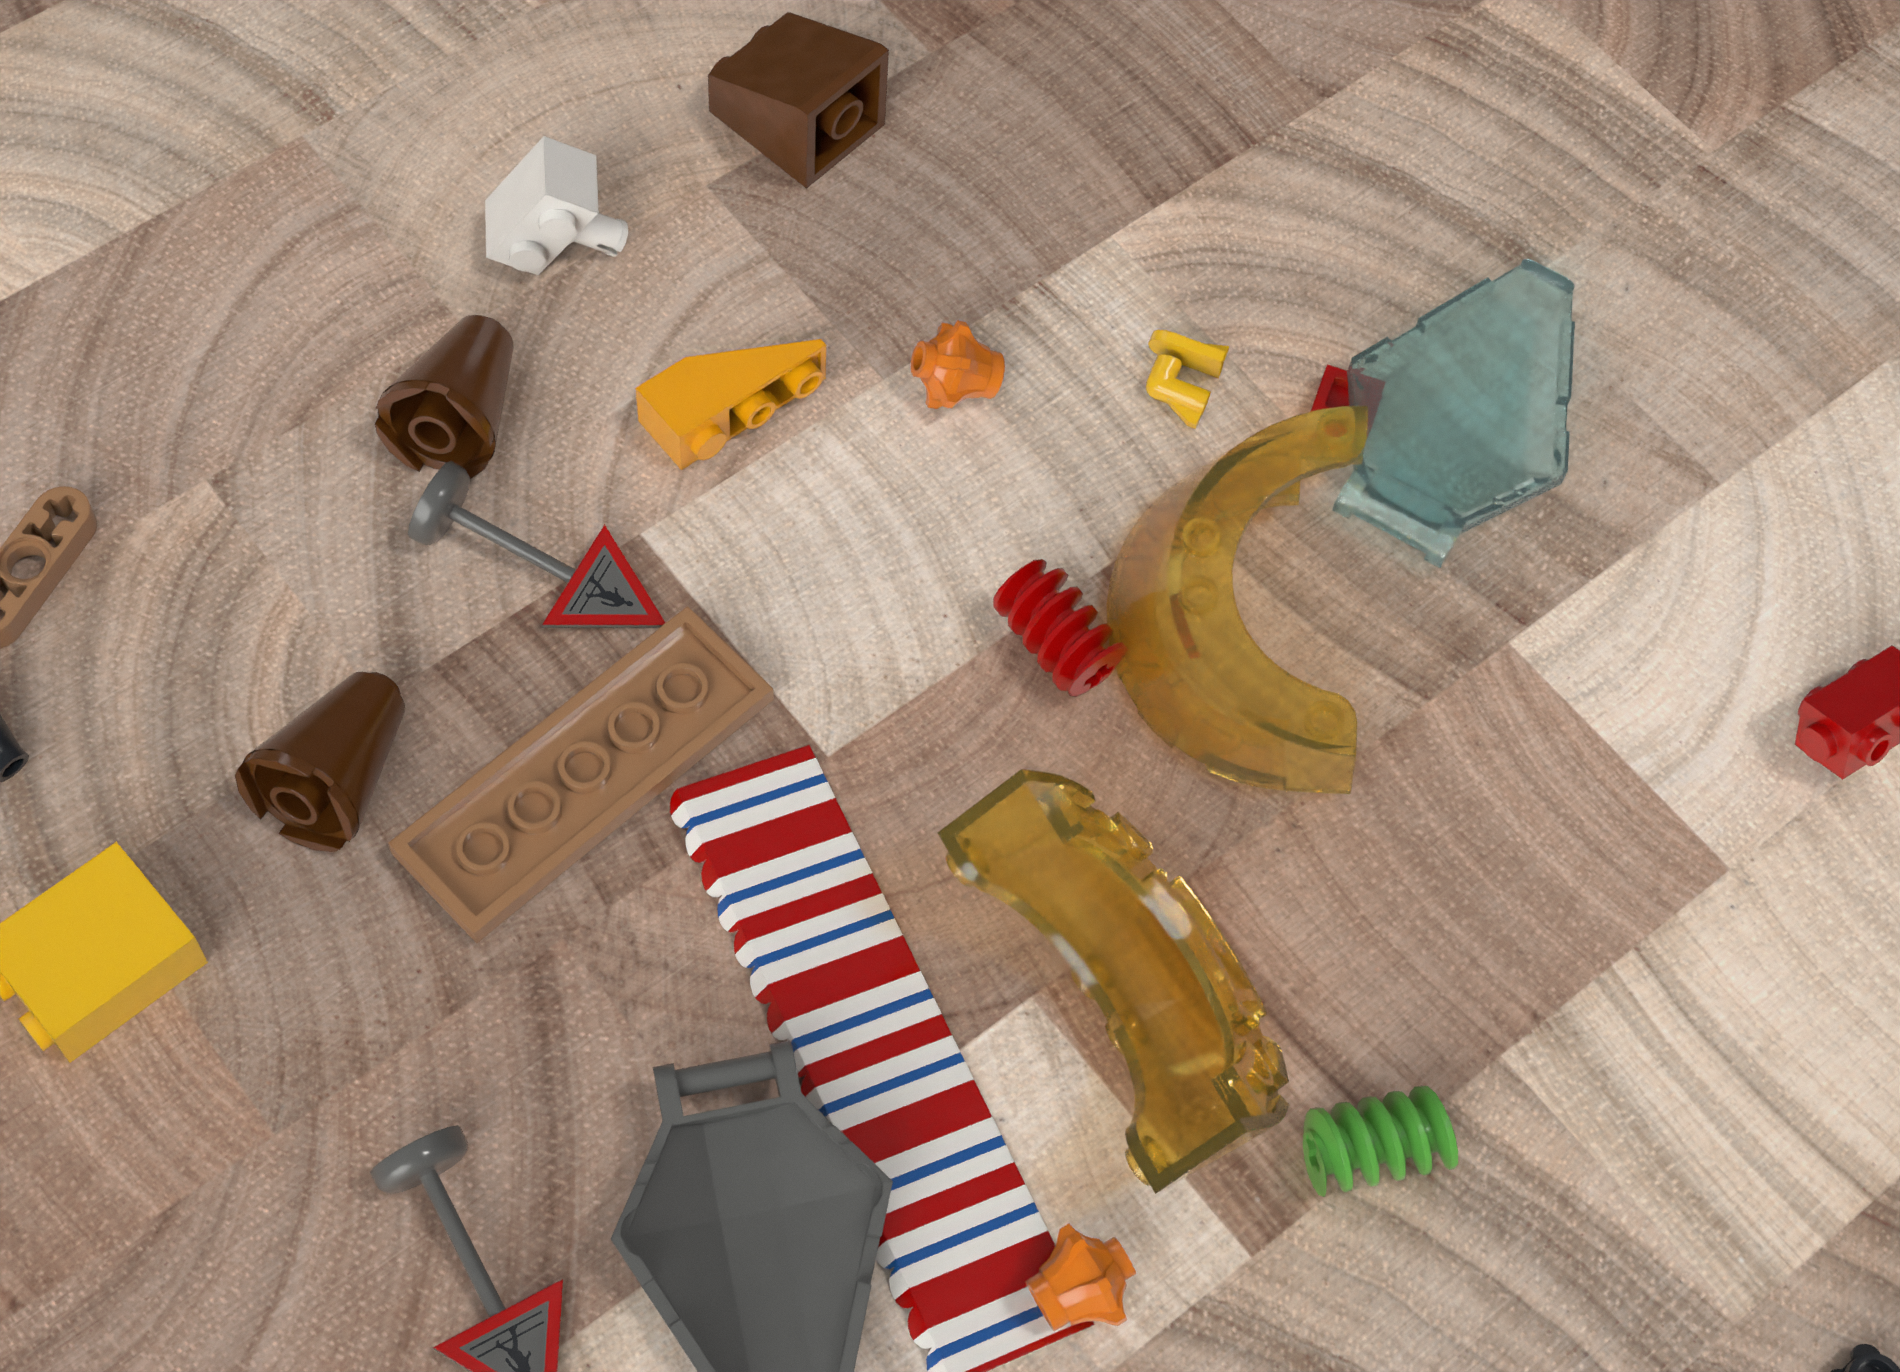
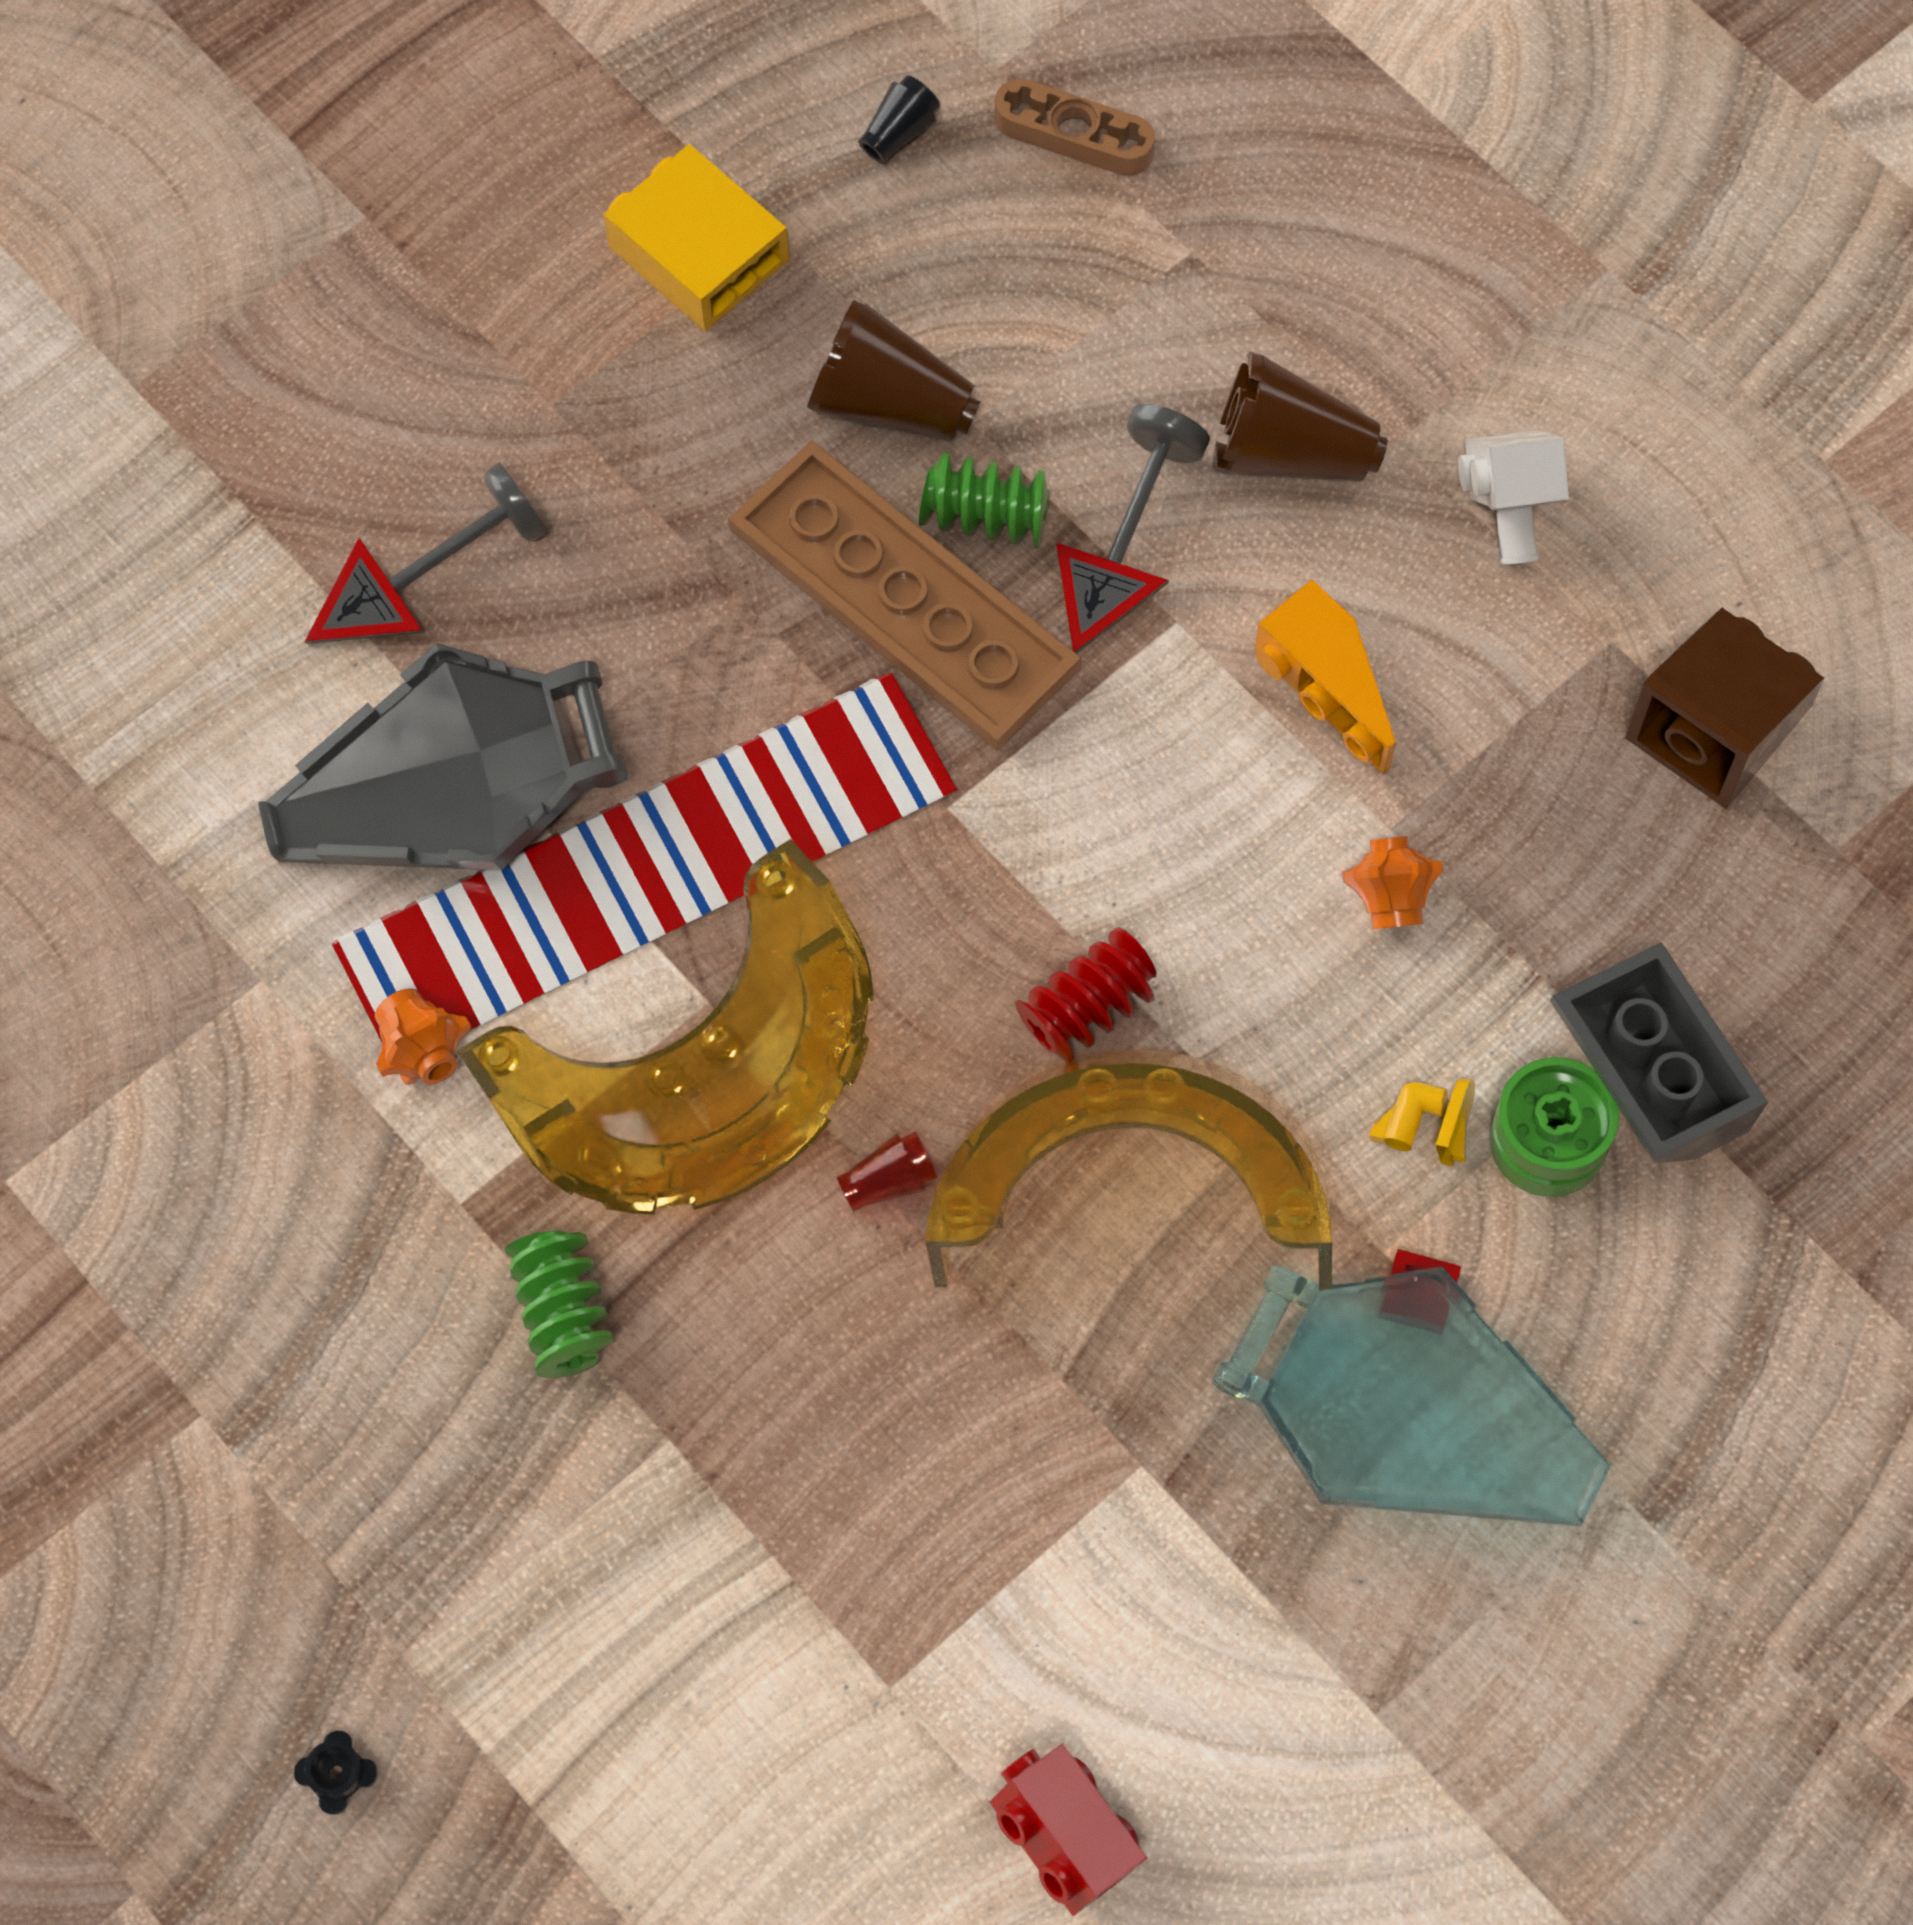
camera: 95 degrees right, 5 degrees up
none -> clear red cone [837,1131,938,1212]
none -> bright green piece [919,452,1050,548]
none -> bright green wheel [1489,1057,1619,1197]
none -> dark grey slope [1550,942,1768,1163]

